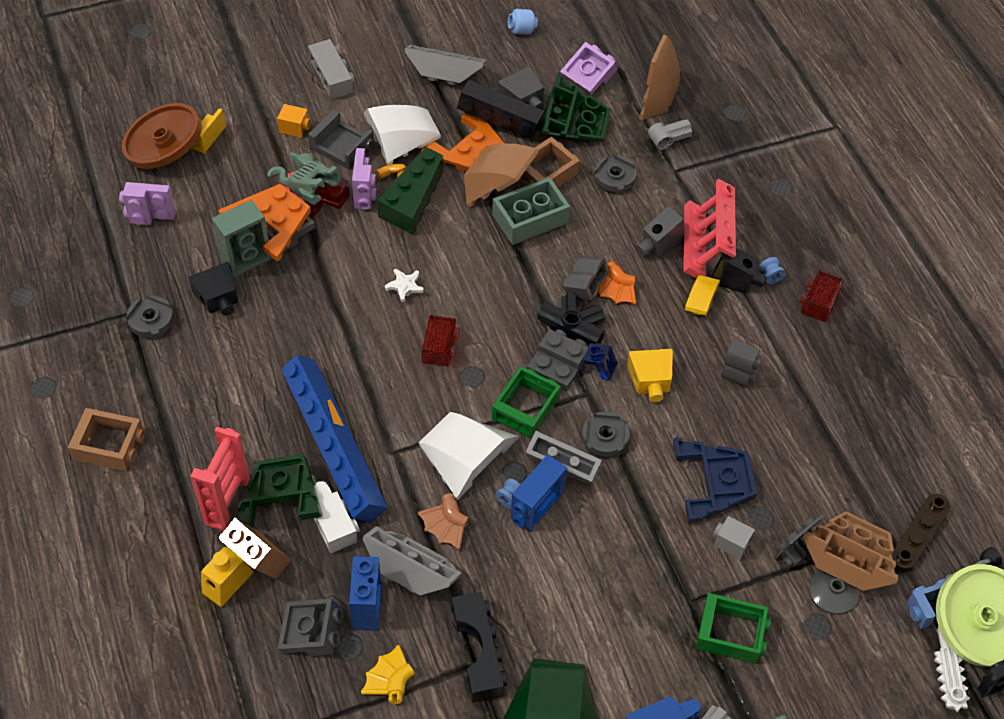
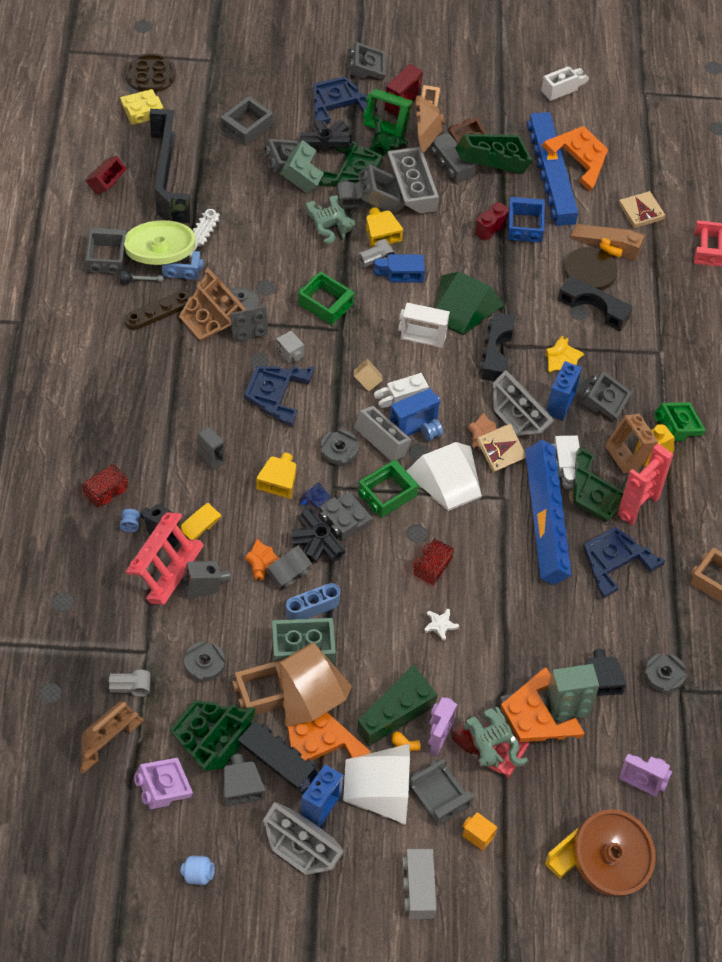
camera: 160 degrees left, 0 degrees up
none -> medium blue beam [286,583,341,620]
none -> blue window [301,764,343,827]
none -> tan panel [354,359,383,391]
none -> white hinge [374,373,429,408]
none -> white window [398,303,450,348]
none -> tan tile [477,423,526,473]
none -> dark blue wing [583,527,665,599]
none -> green plate [654,402,706,441]

